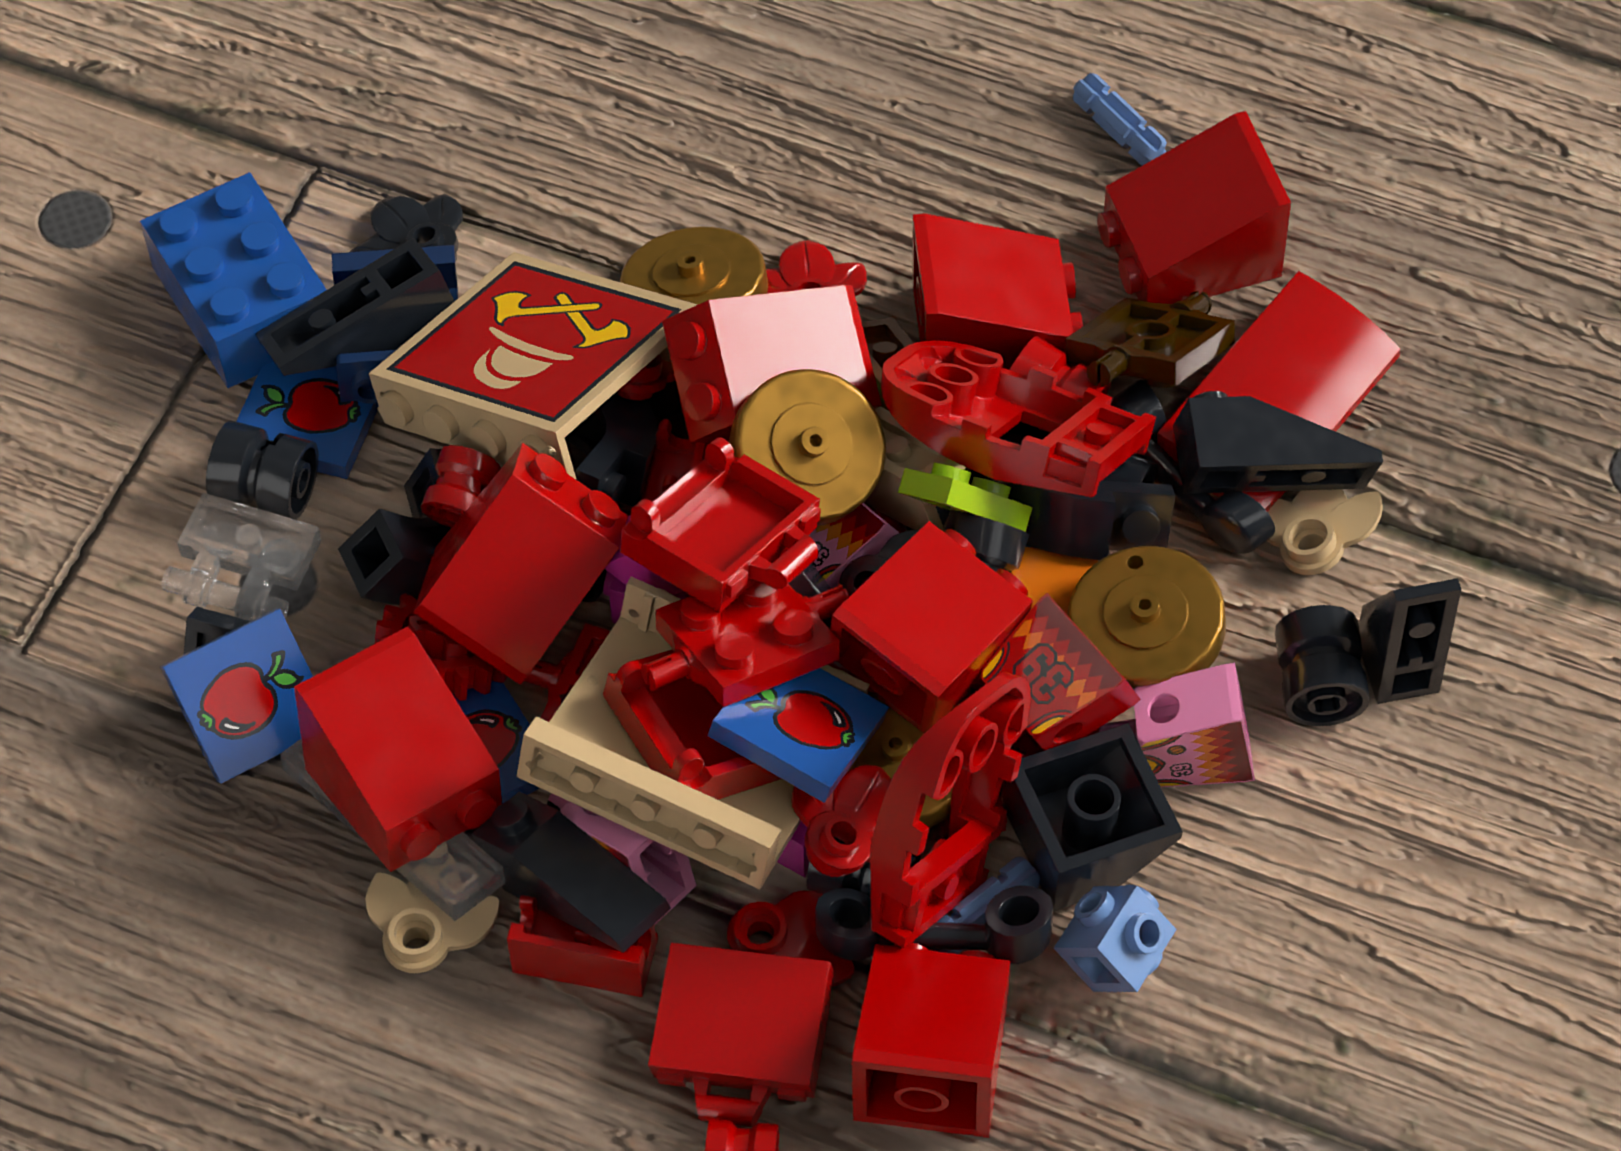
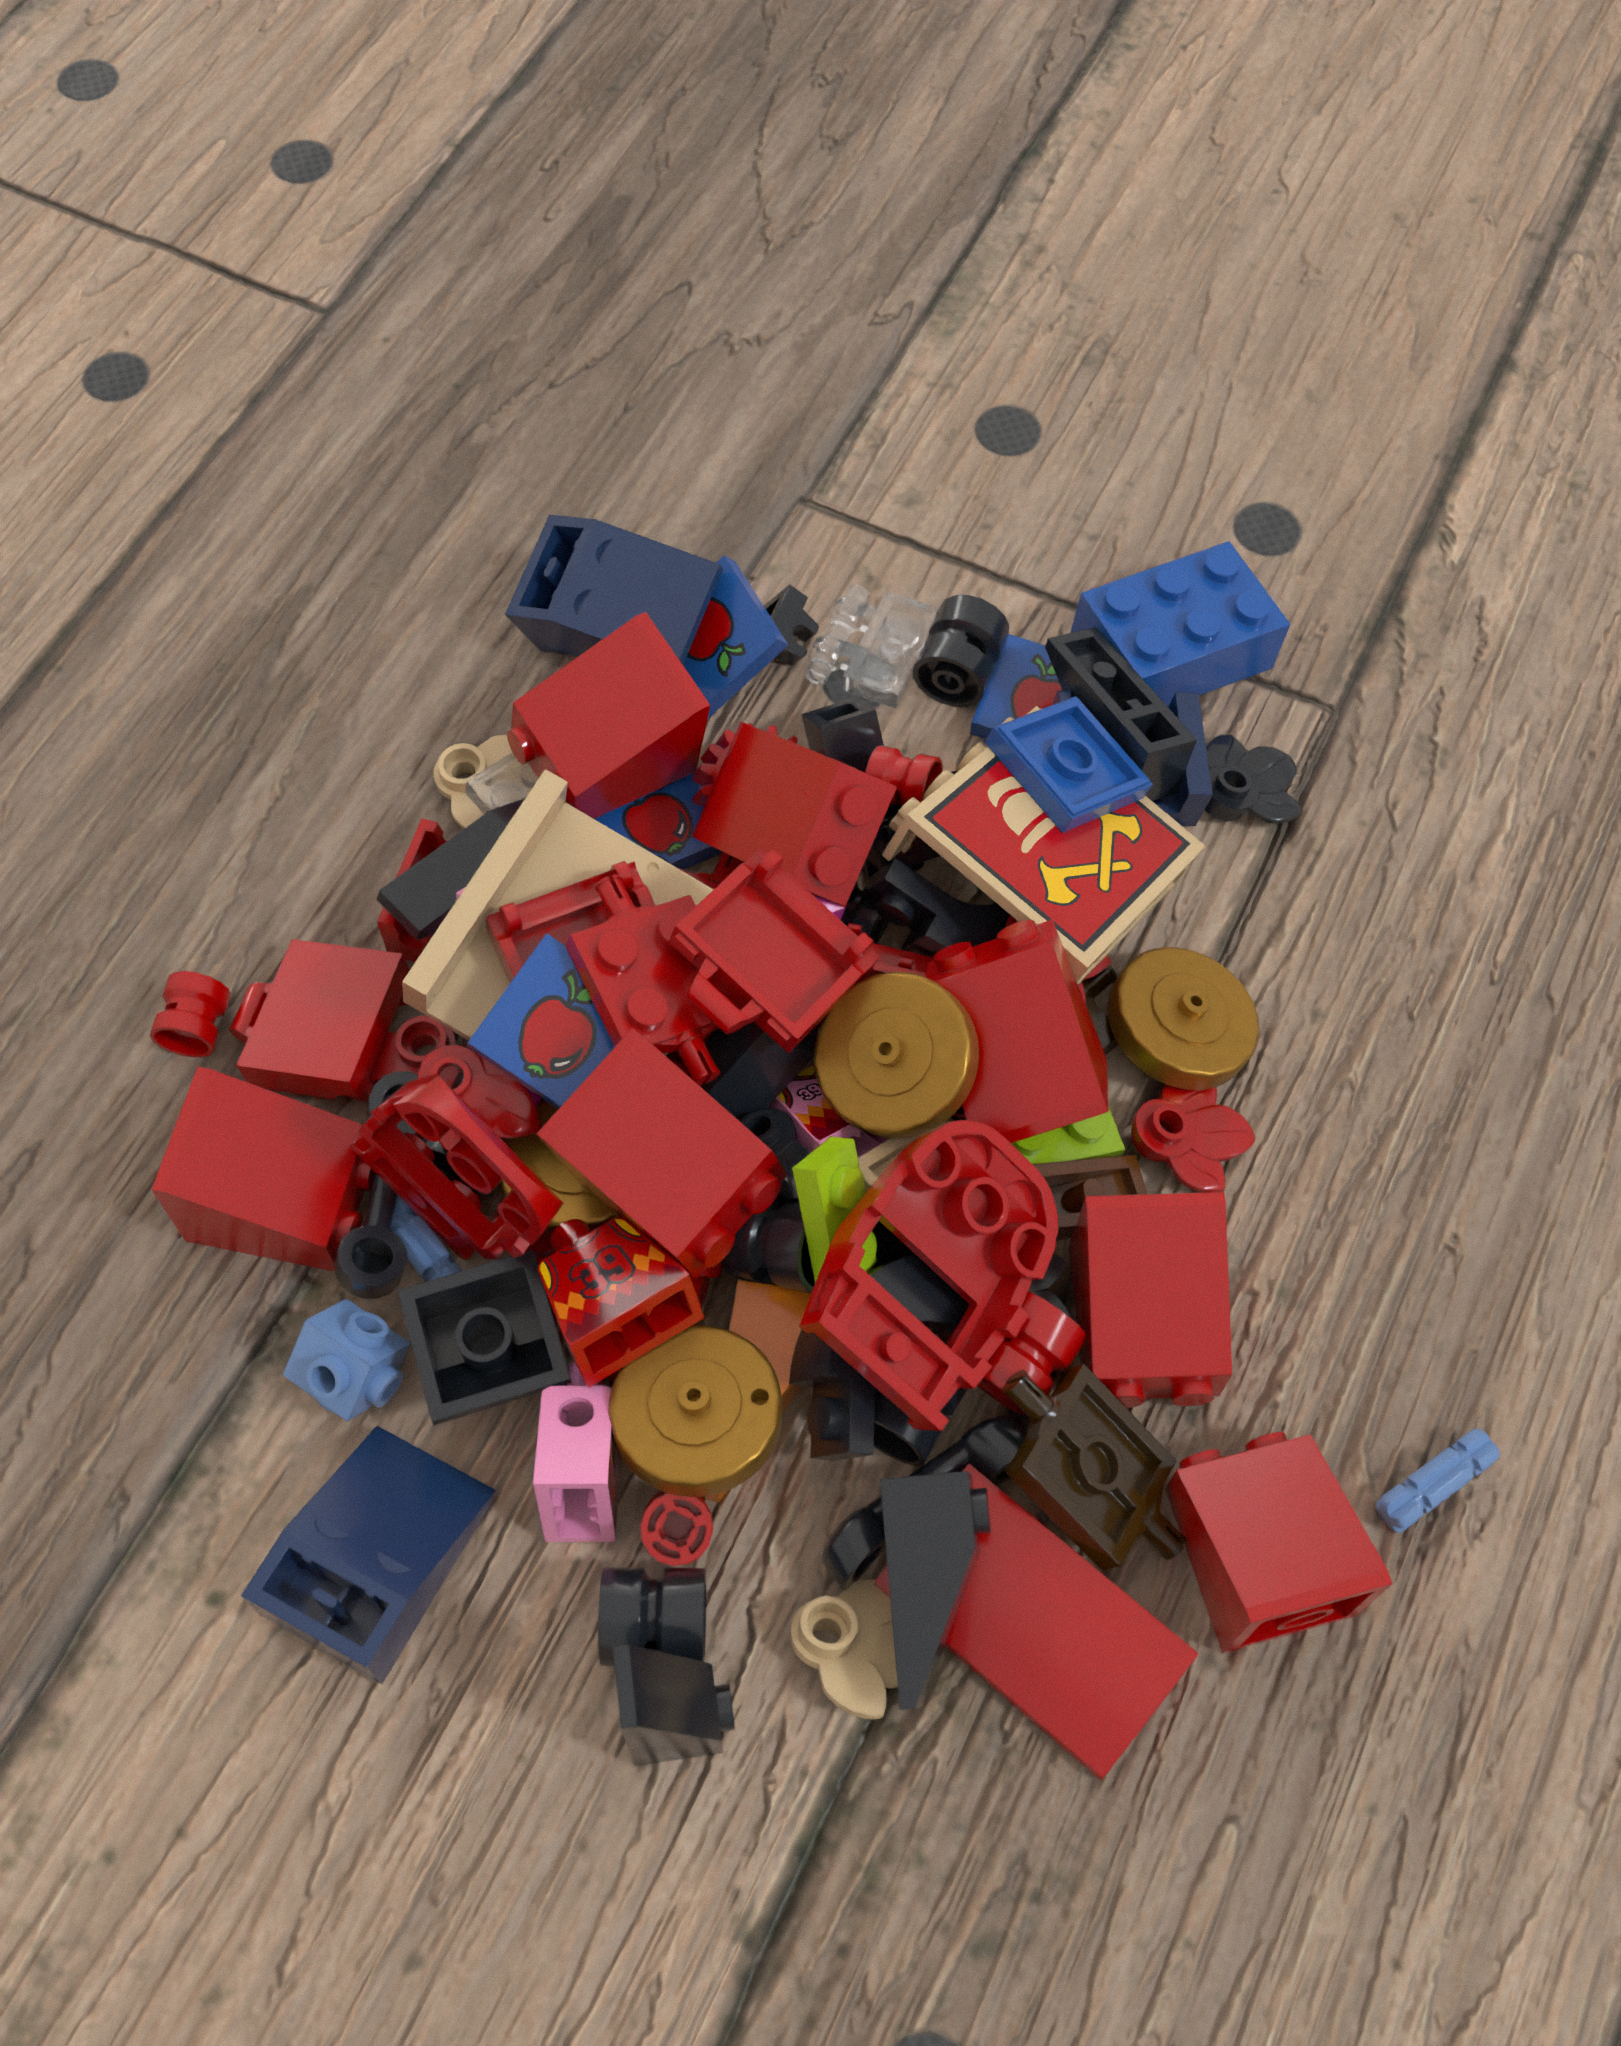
camera: 90 degrees right, 5 degrees up
none -> dark blue slope [241,1426,497,1685]
none -> dark blue slope [505,515,723,665]
none -> red wheel [640,1491,713,1566]
none -> blue tile [984,696,1153,833]

